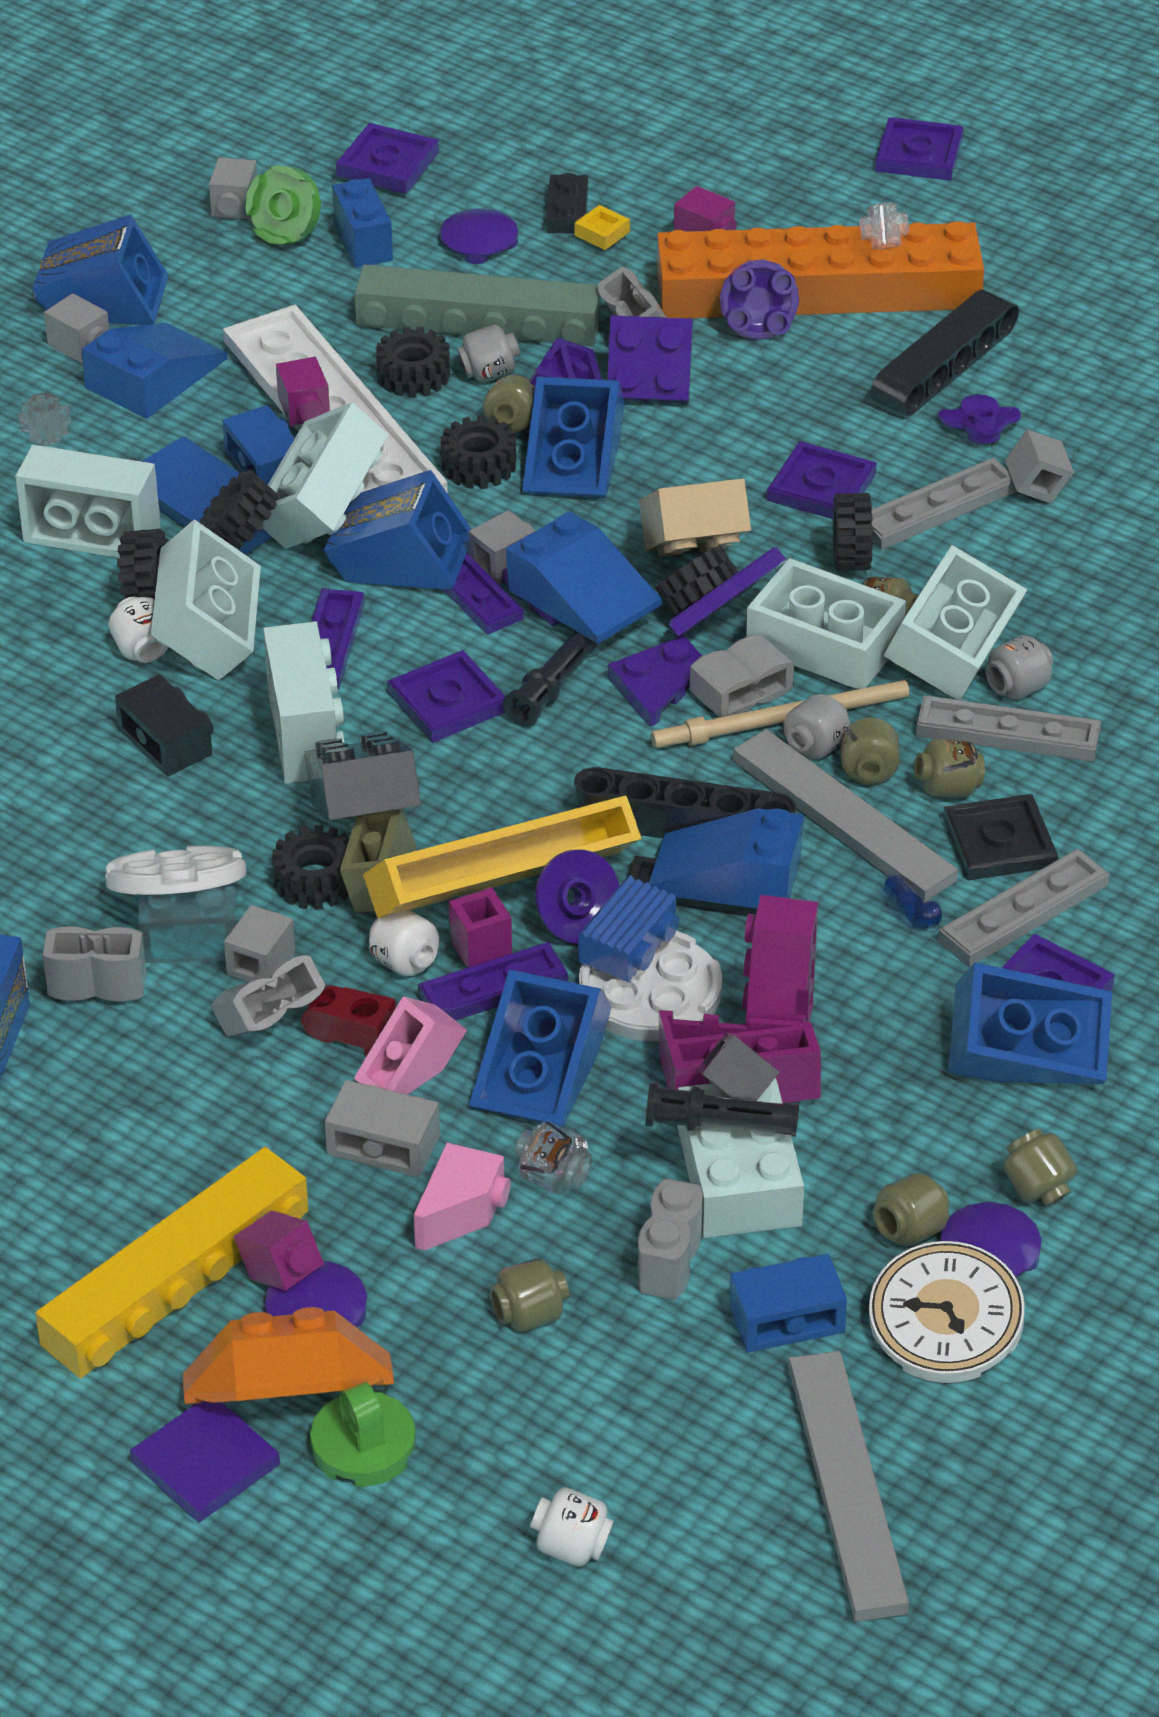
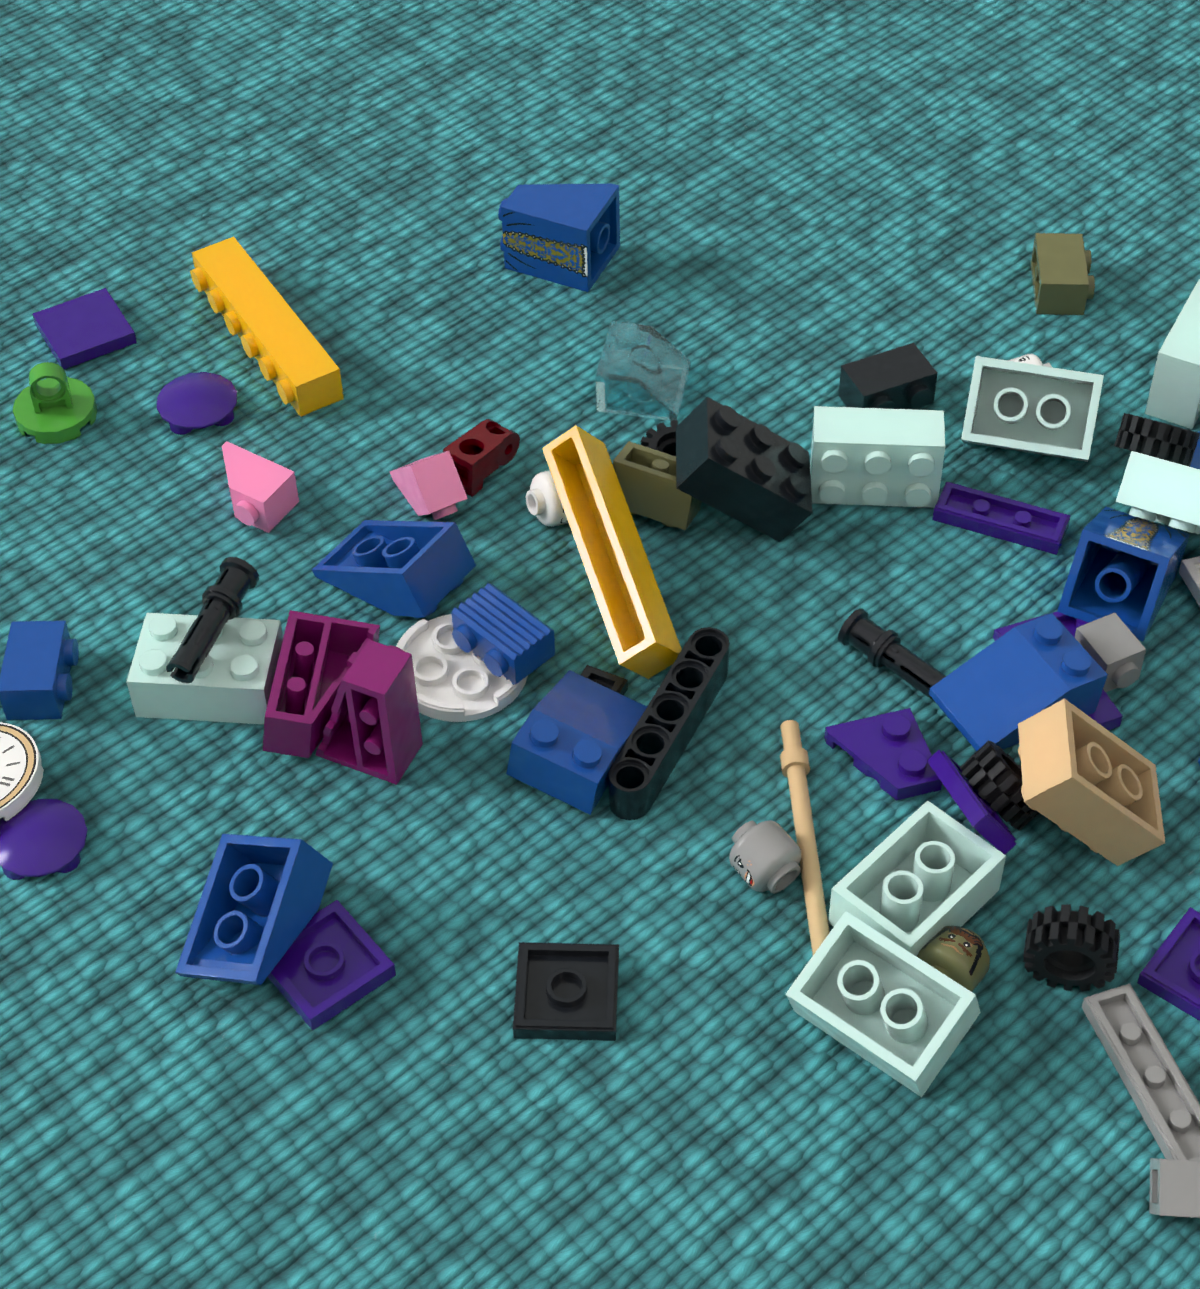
camera: 105 degrees right, 5 degrees up
light grey brick [43,926,146,1001] -> none
white tile [105,846,247,895] -> none
black tyre [117,529,169,600] -> none
orange wedge [183,1307,394,1404] -> none
light grey brick [211,955,326,1037] -> none
light grey brick [224,905,295,982] -> none
magenta brick [233,1210,324,1291] -> none
light grey brick [325,1080,440,1178] -> none
dark purple tile [387,650,505,743] -> none
dark purple tile [418,942,568,1021] -> none
magenta brick [449,887,512,968] -> none
olive head [490,1258,570,1332] -> none
clear head [515,1121,592,1195] -> none
dark purple dish [535,849,620,943] -> none
light grey brick [638,1179,703,1300] -> none
light grey brick [690,635,794,717] -> none
panel [695,1032,779,1101] -> none
light grey tile [733,729,958,903] -> none
olive head [841,717,900,785] -> none
olive head [873,1173,949,1246] -> none
clear blue arm [884,875,942,930] -> none
olive head [914,738,985,799] -> none
light grey tile [916,696,1101,762] -> none
light grey tile [938,849,1109,967] -> none
light grey head [985,635,1053,700] -> none
olive head [1003,1128,1078,1207] -> none

